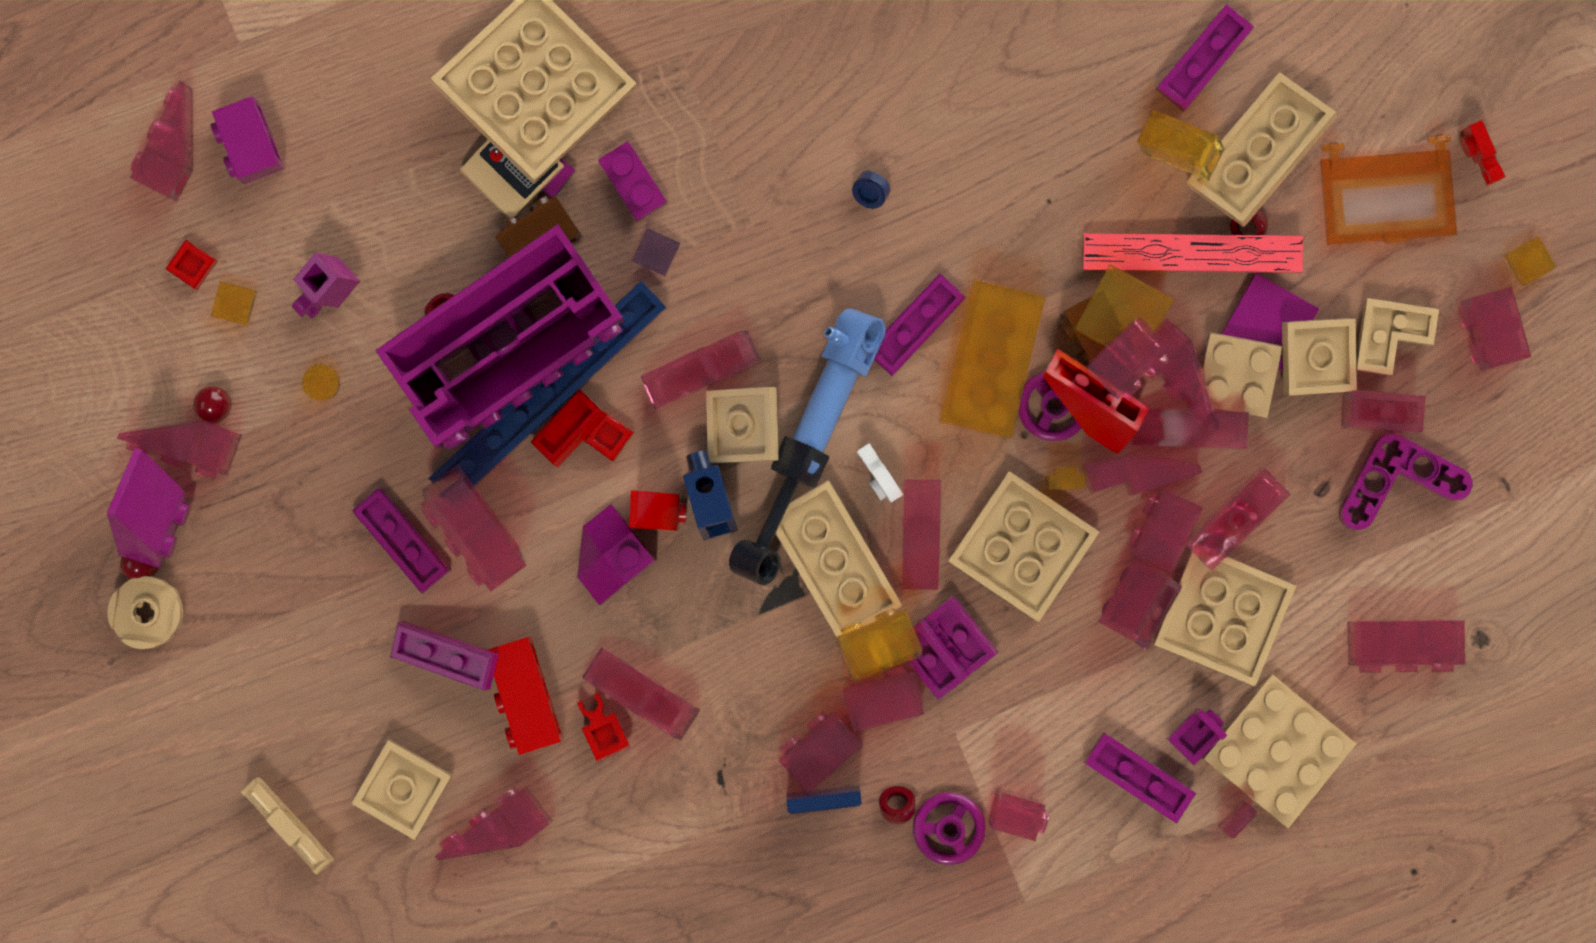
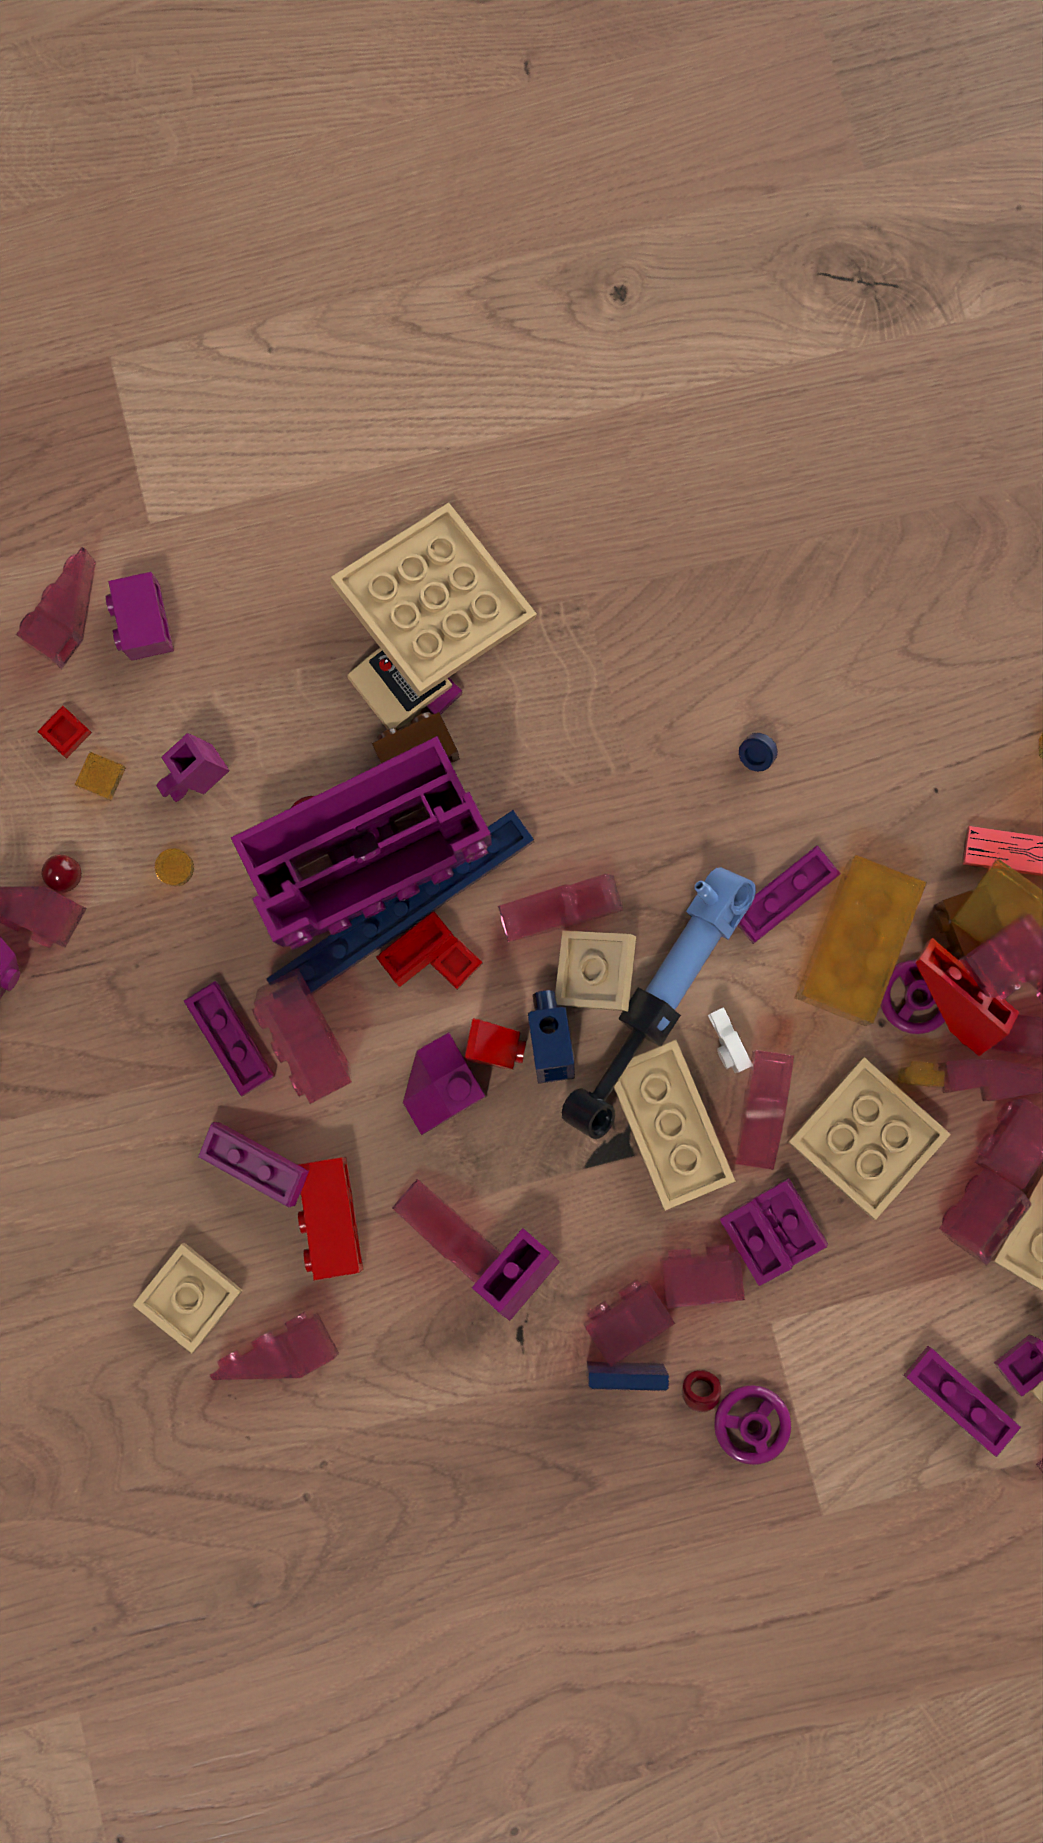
camera: 15 degrees right, 5 degrees down
tan piece [241,777,334,875] -> none
red plate [577,693,630,763] -> none
magenta plate [598,141,667,222] -> none
clear purple tile [632,228,681,277] -> none
clear yellow brick [836,609,923,683] -> none
clear pink brick [987,787,1049,841] -> none
none -> magenta brick [472,1228,560,1321]

